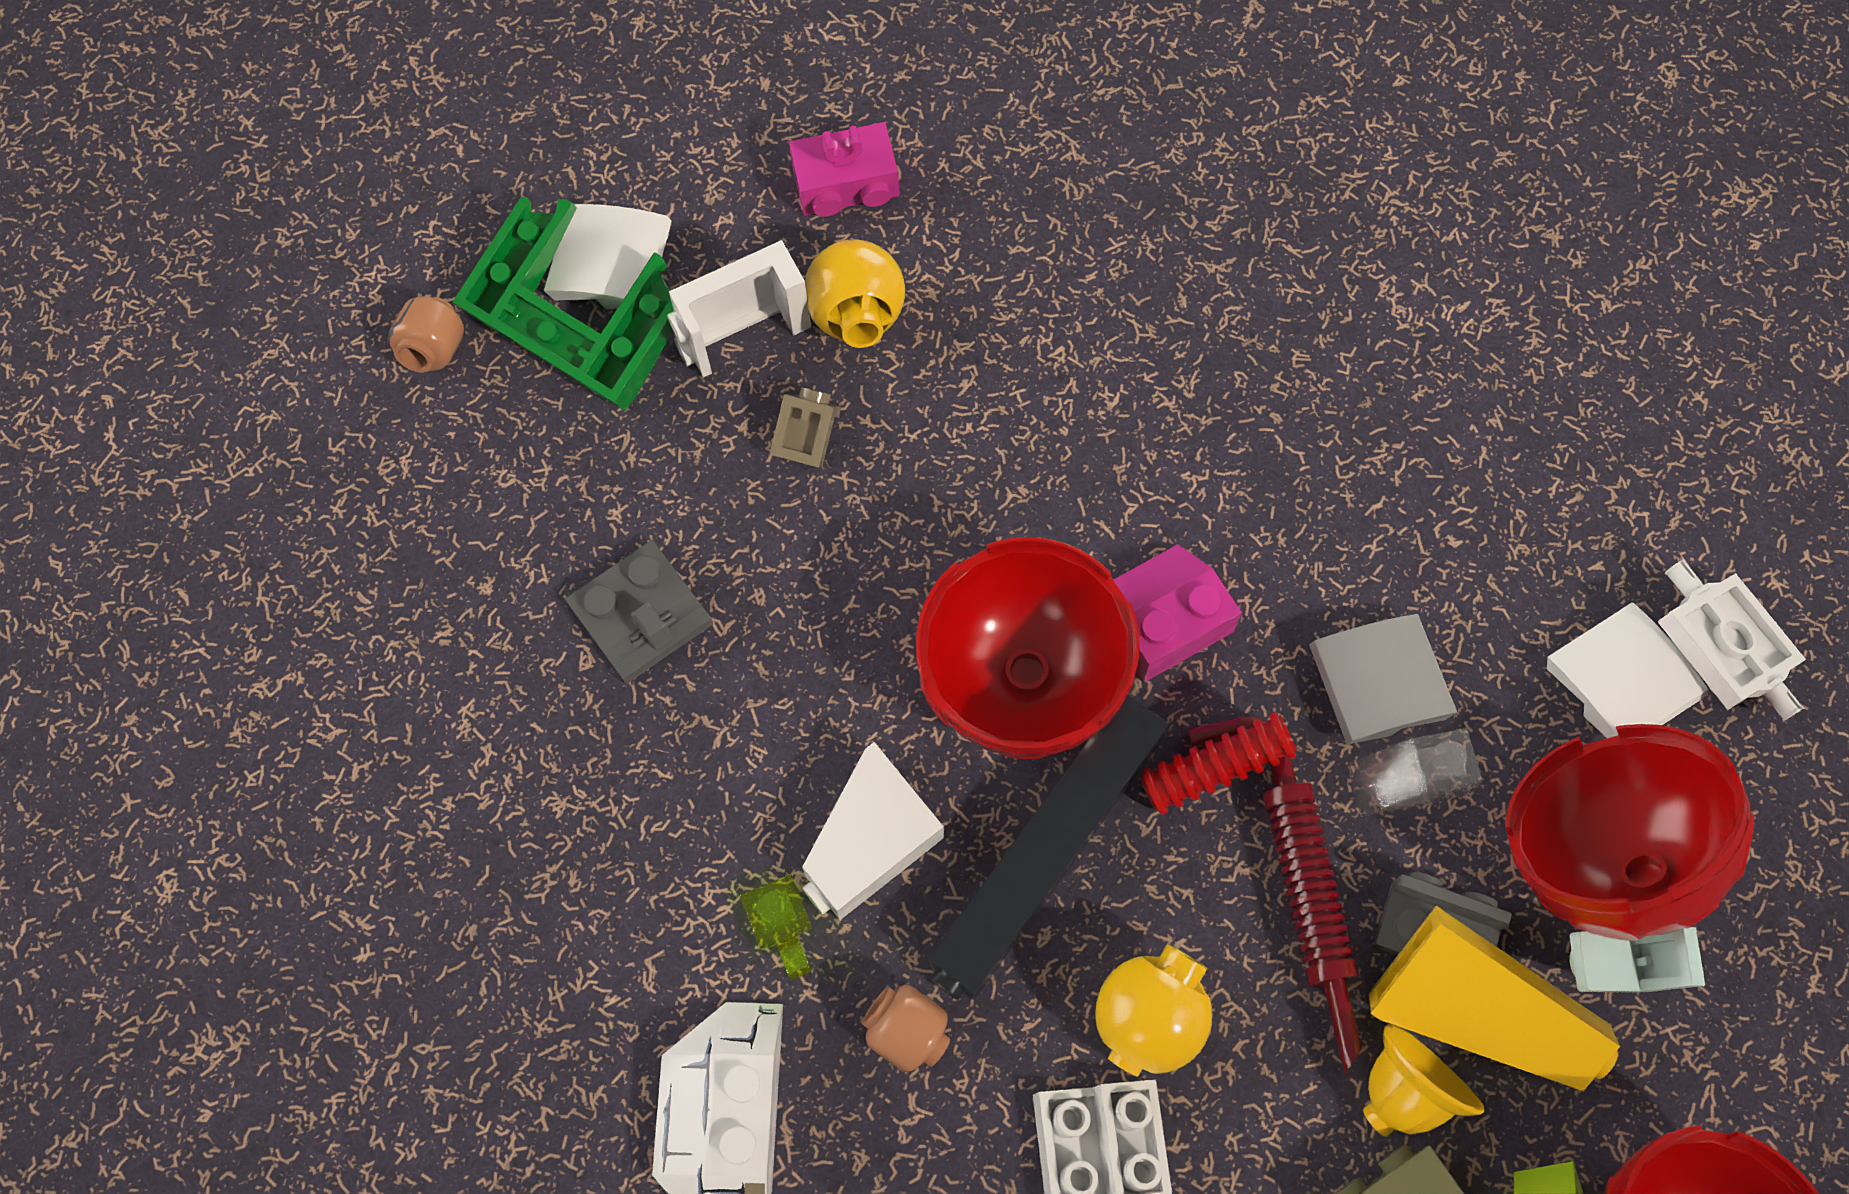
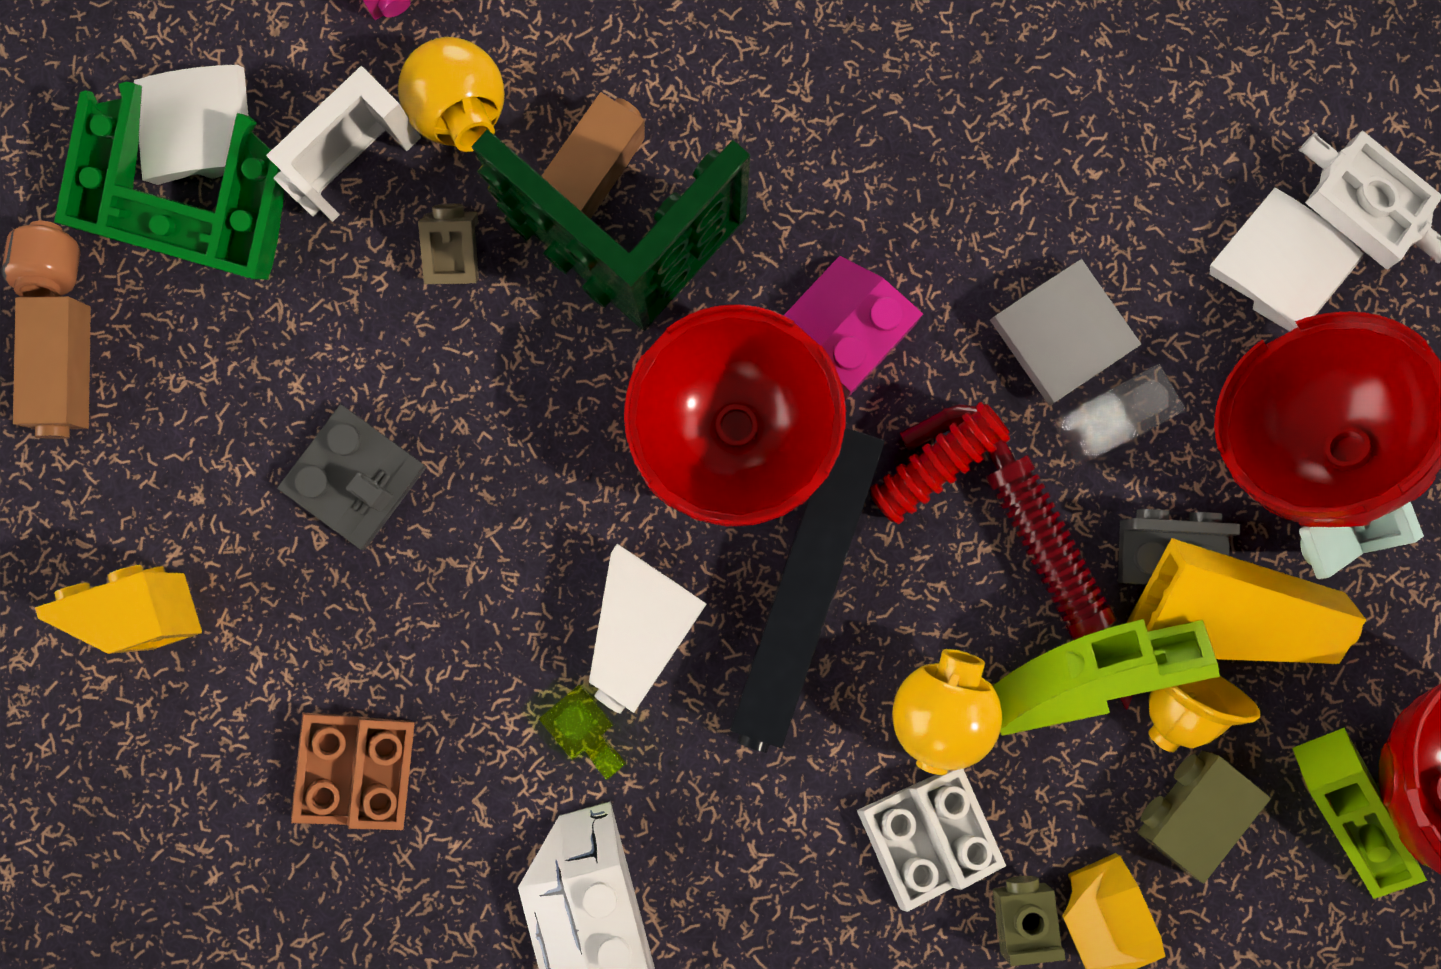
camera: 20 degrees left, 15 degrees up
nougat head [862,984,950,1072] -> none
none -> medium nougat brick [13,296,91,439]
none -> yellow slope [35,565,202,654]
none -> nougat slope [291,712,414,830]
none -> dark green bracket [471,129,750,331]
none -> medium nougat brick [542,92,645,219]
none -> lime slope [993,619,1220,736]

